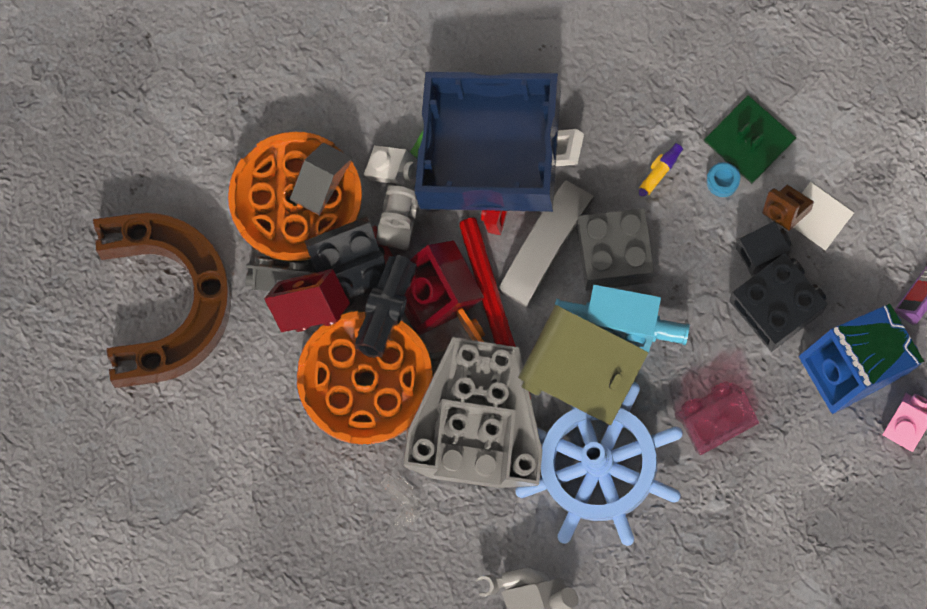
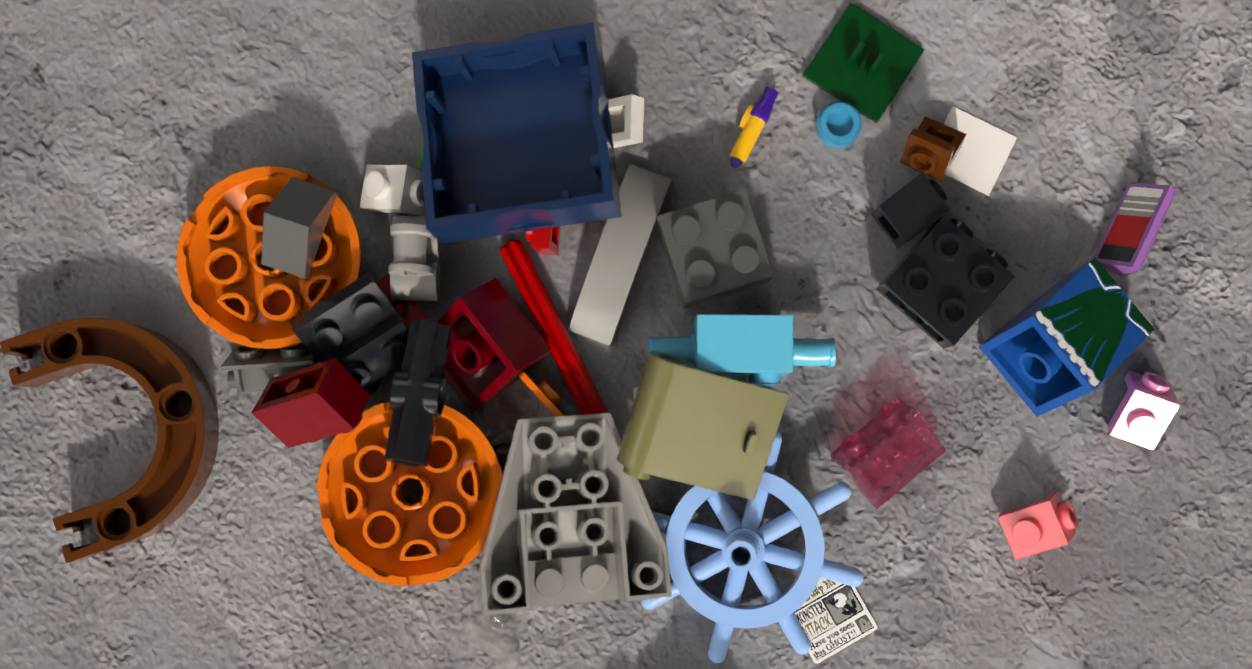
camera: 10 degrees left, 10 degrees up
none -> sticker [794,578,877,664]
none -> coral bracket [998,491,1078,560]

